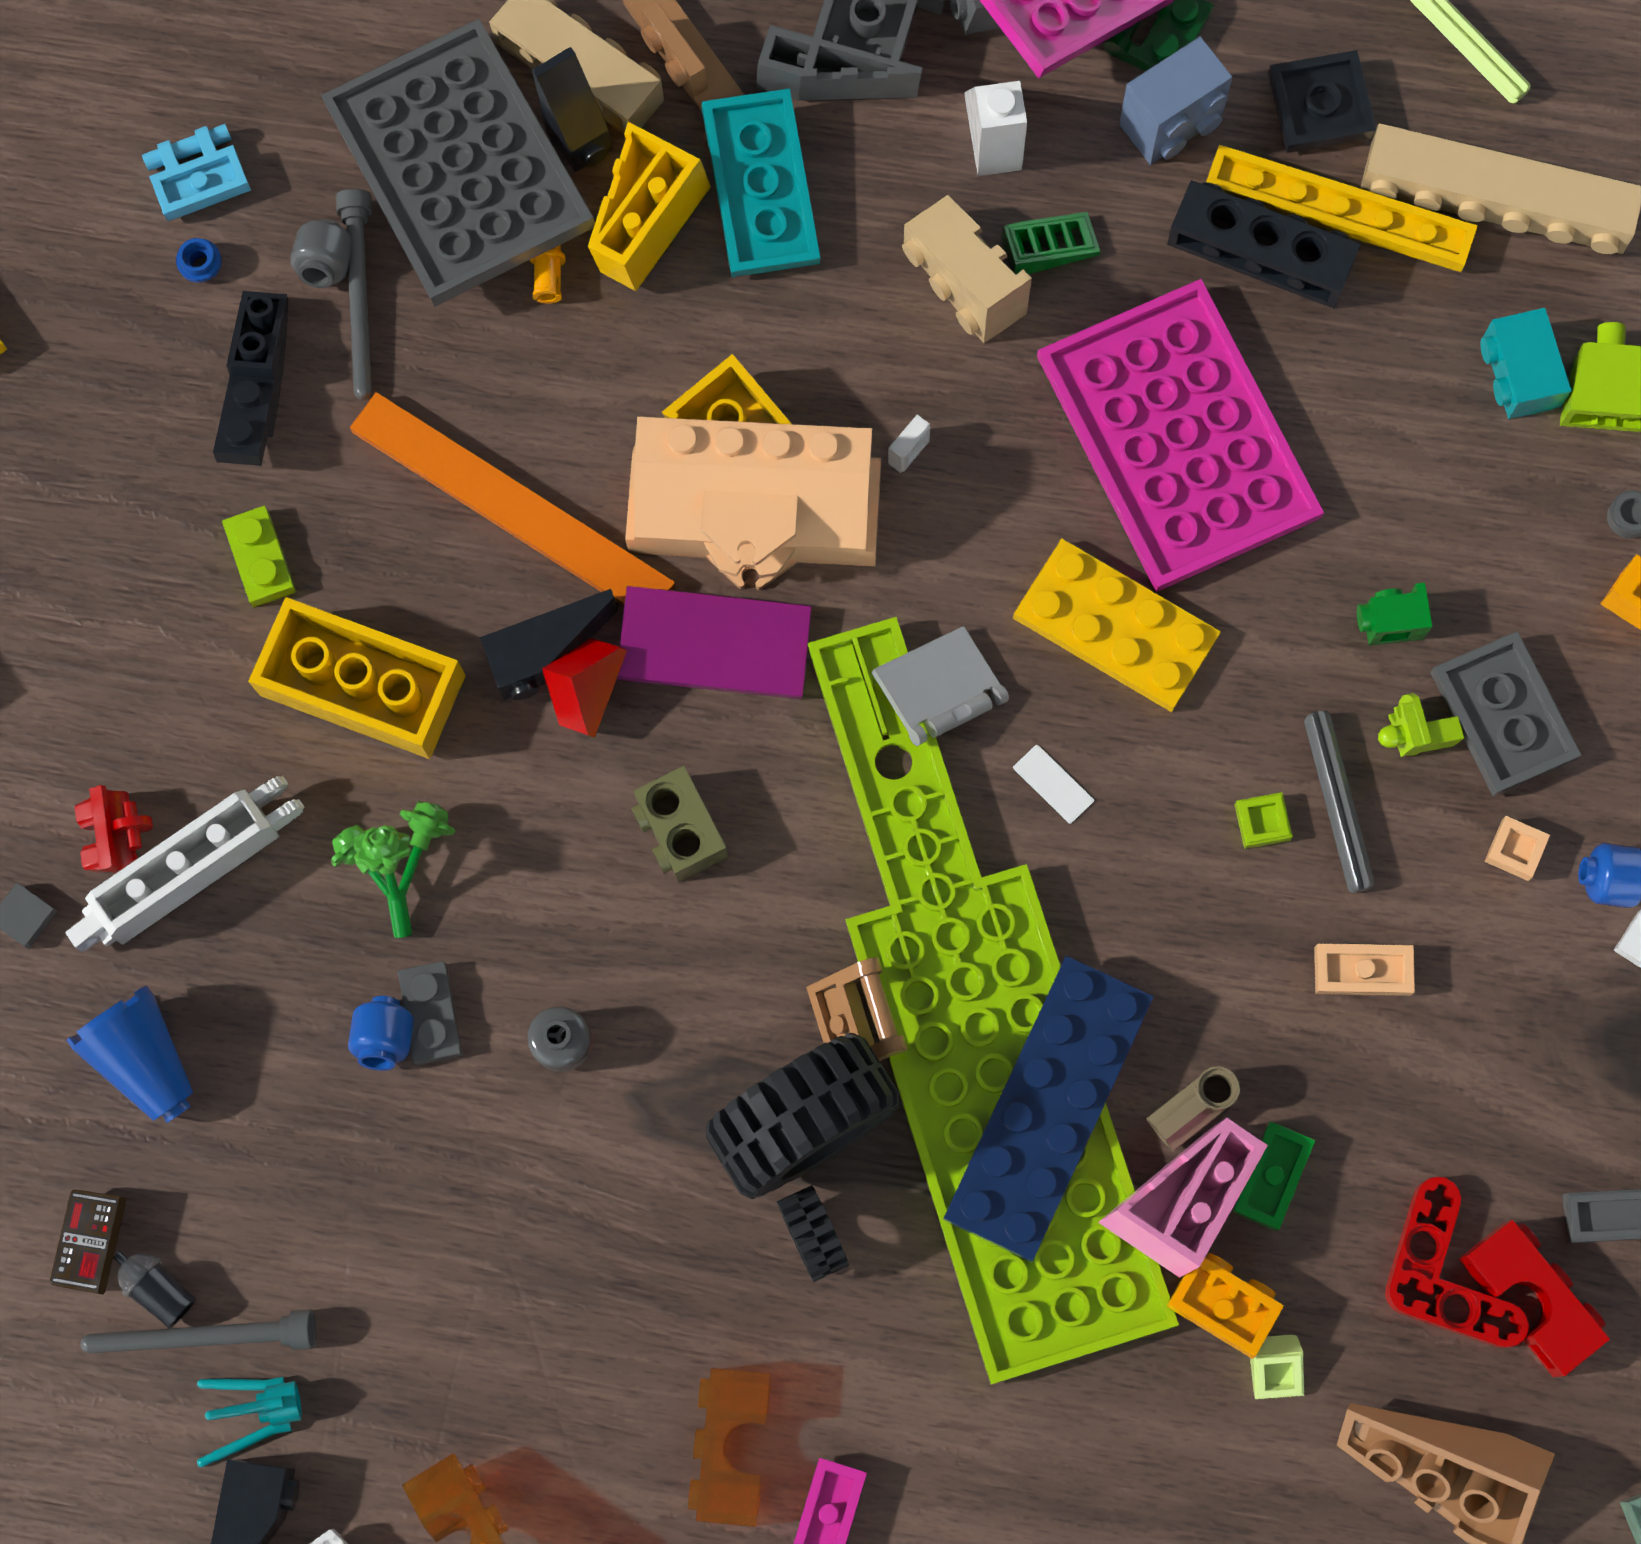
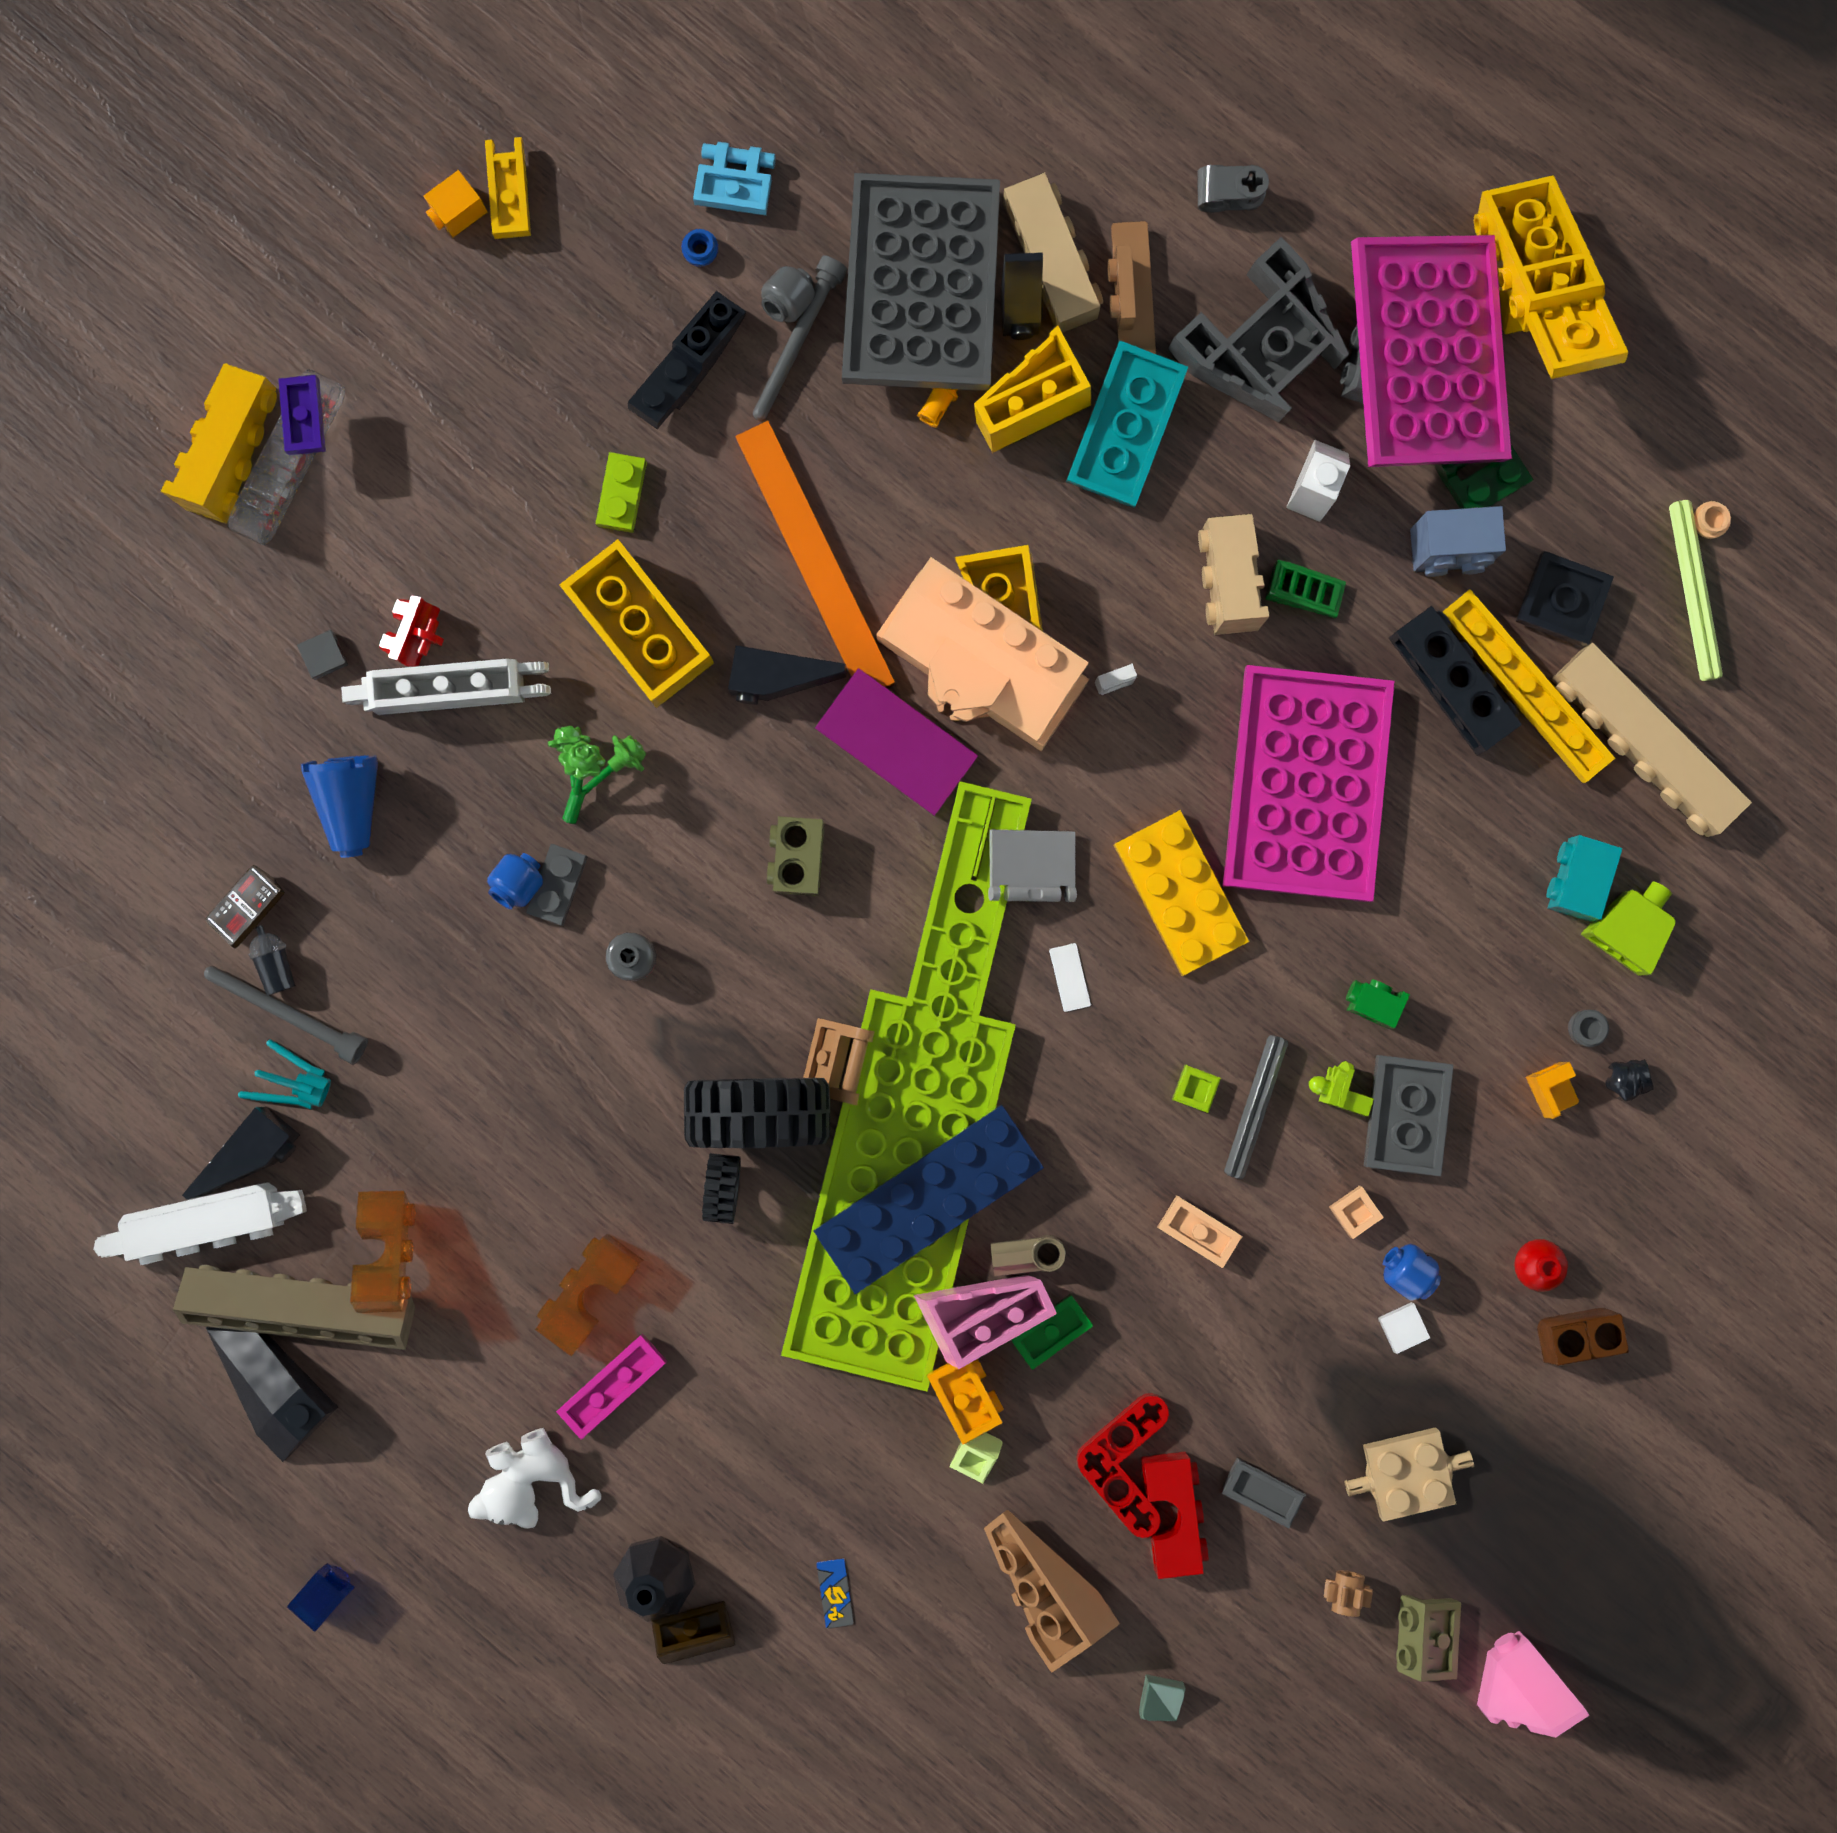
camera: 30 degrees right, 10 degrees up
red slope [542,638,627,738] -> none

